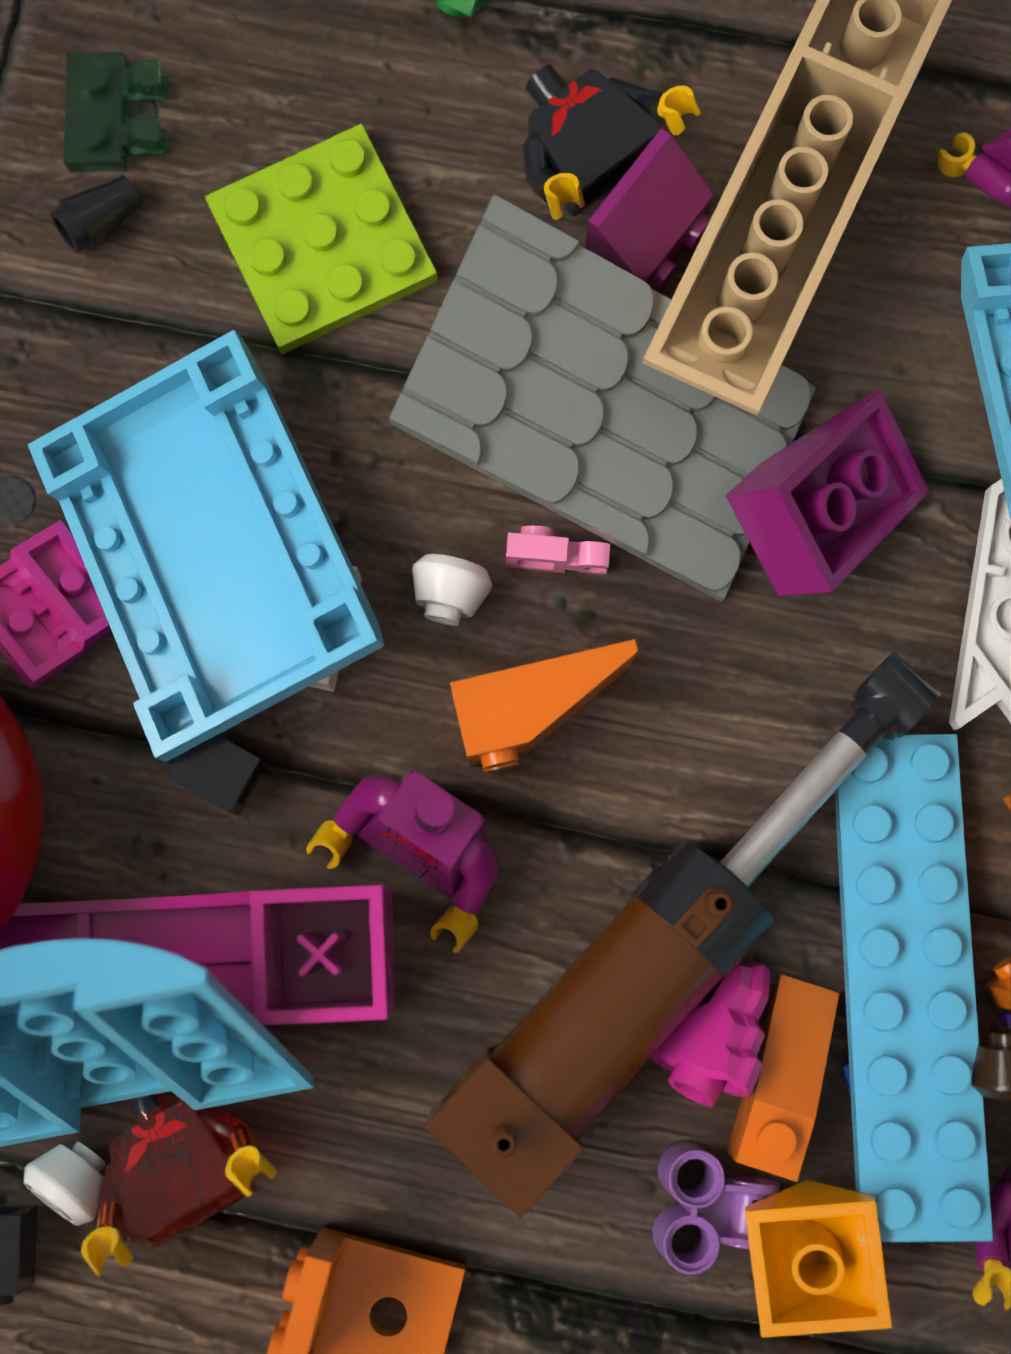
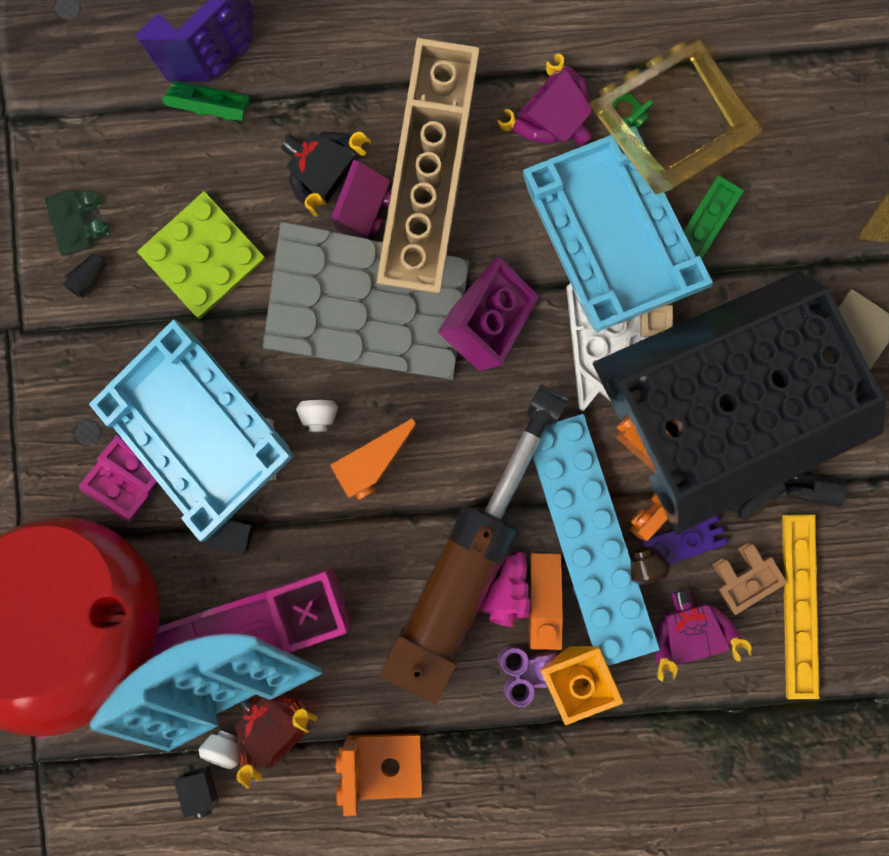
camera: 15 degrees left, 5 degrees up
magenta torso [306,770,499,953] -> none
bright pink plate [506,525,611,575] -> none

